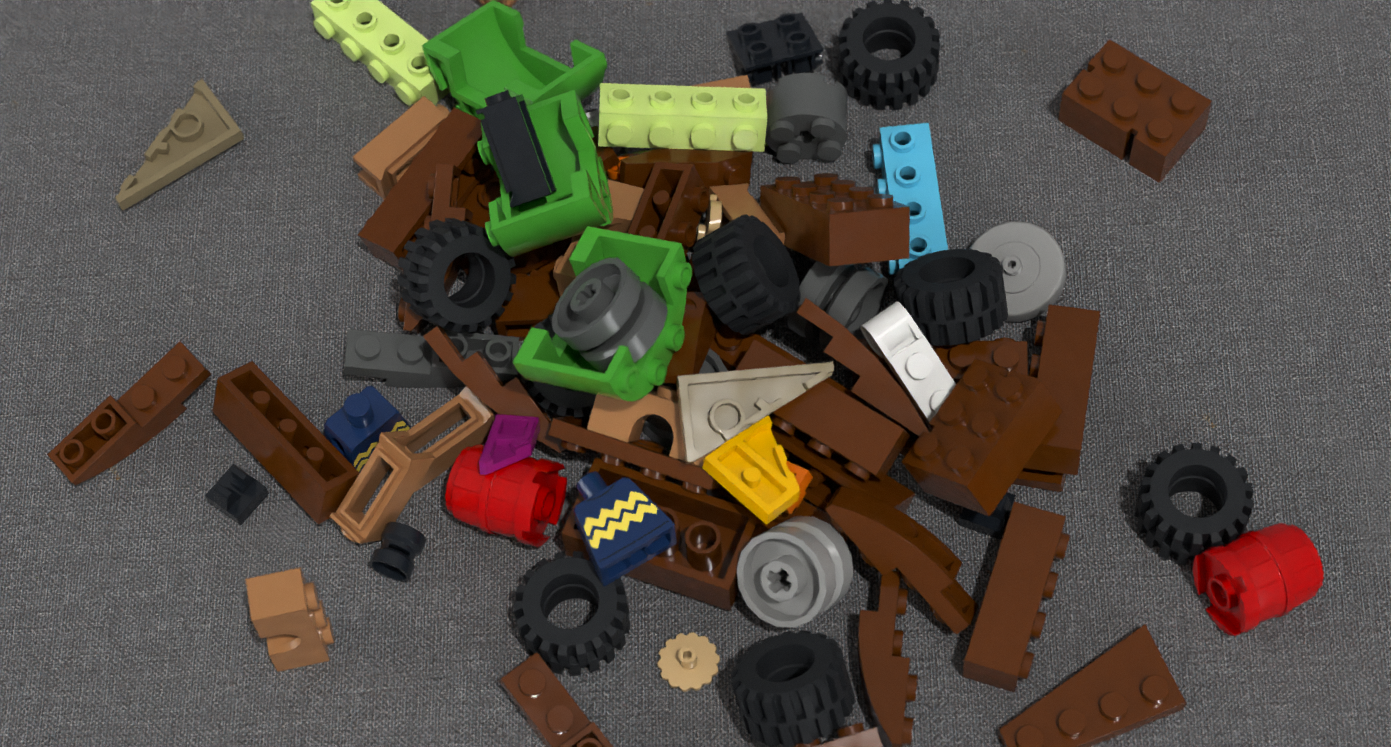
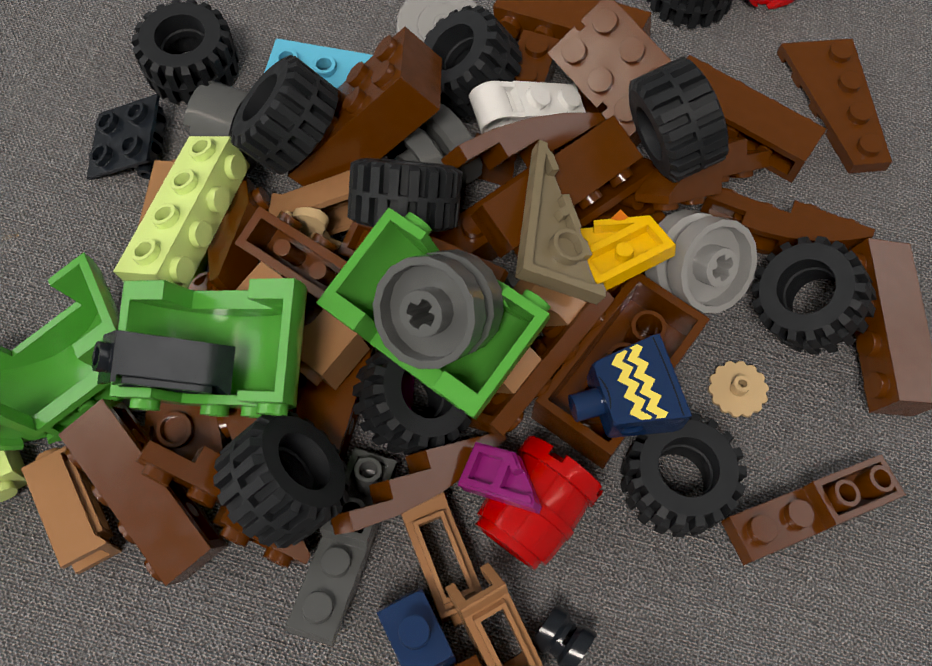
camera: 80 degrees left, 5 degrees up
none -> black tyre [231,55,338,175]
none -> black tyre [629,57,729,183]

